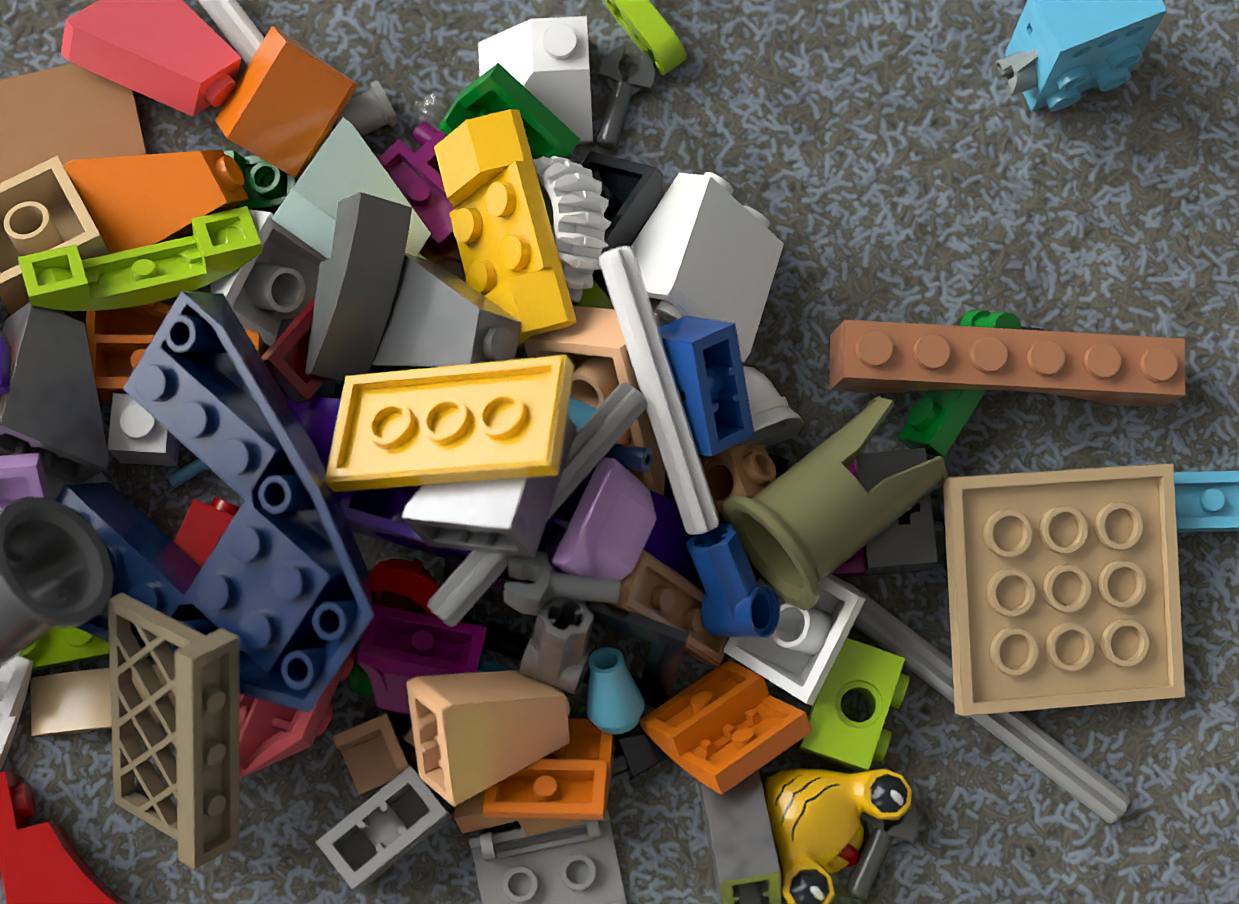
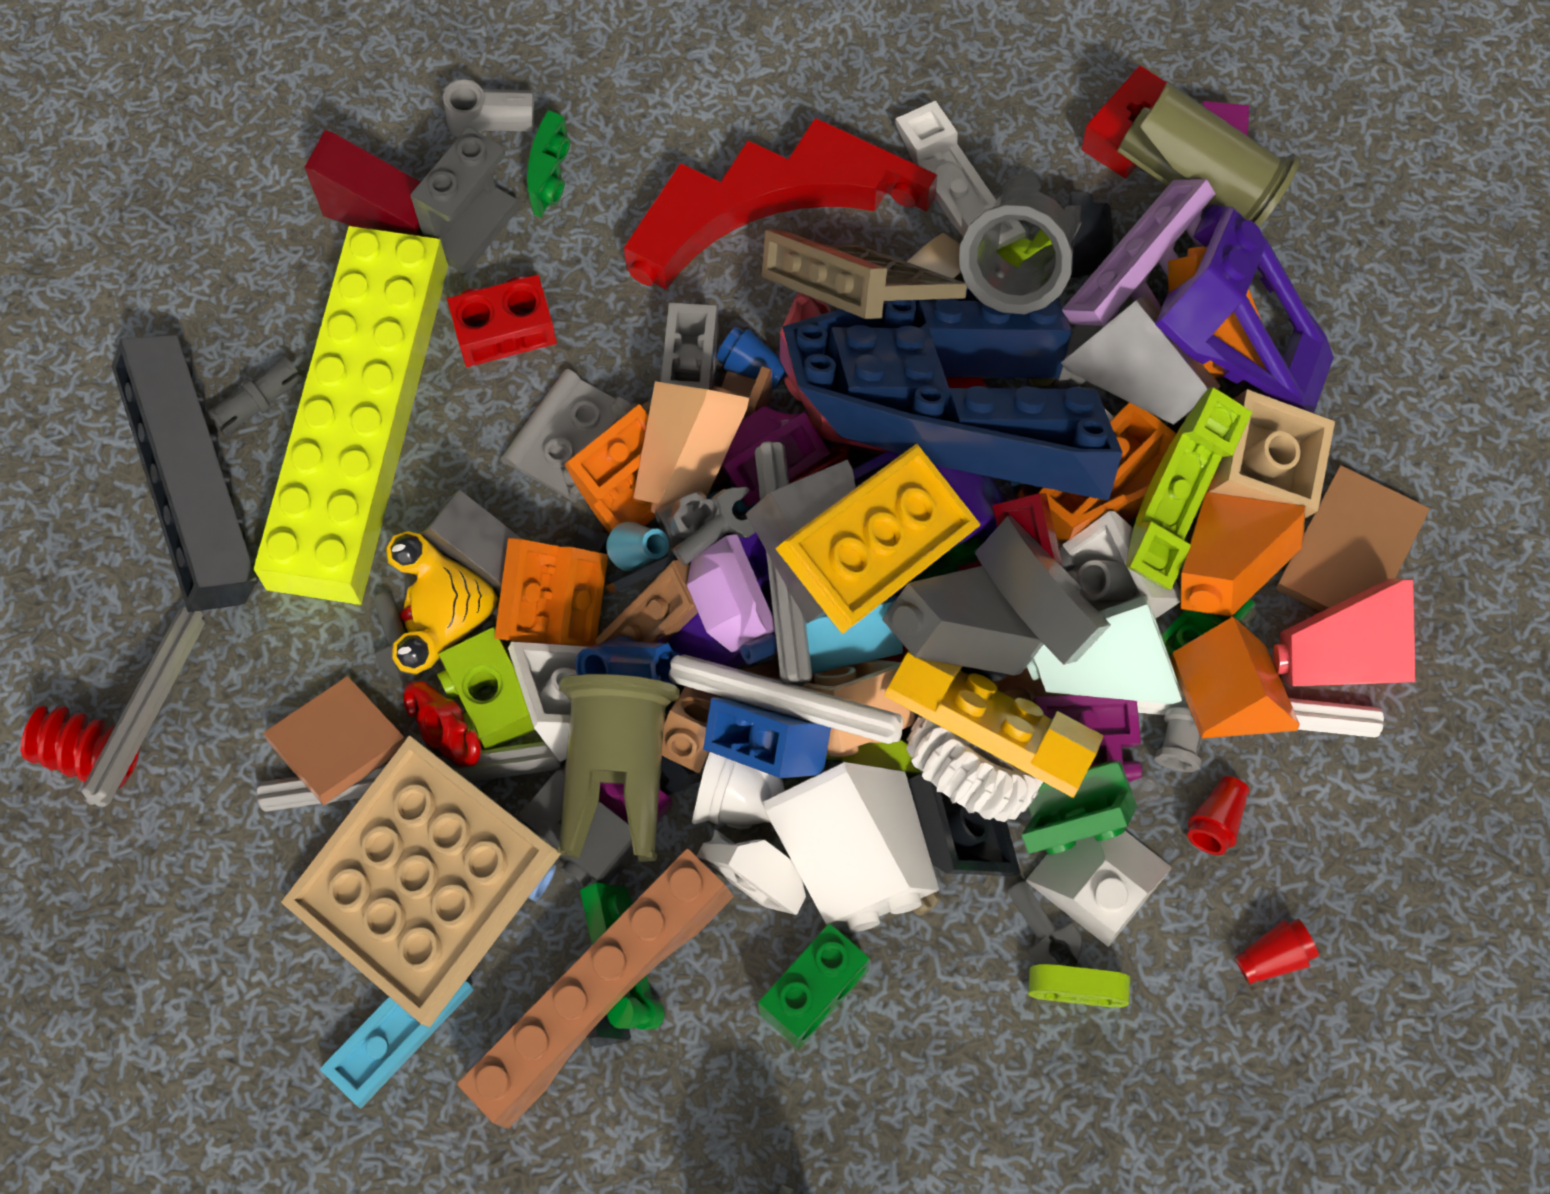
camera: 135 degrees right, 10 degrees down
none -> nougat tile [264,676,405,806]
none -> red piece [403,681,481,767]
none -> white slope [696,830,806,915]
none -> blue cone [716,326,786,390]
none -> green brick [758,923,870,1050]
none -> red cone [1187,776,1250,855]

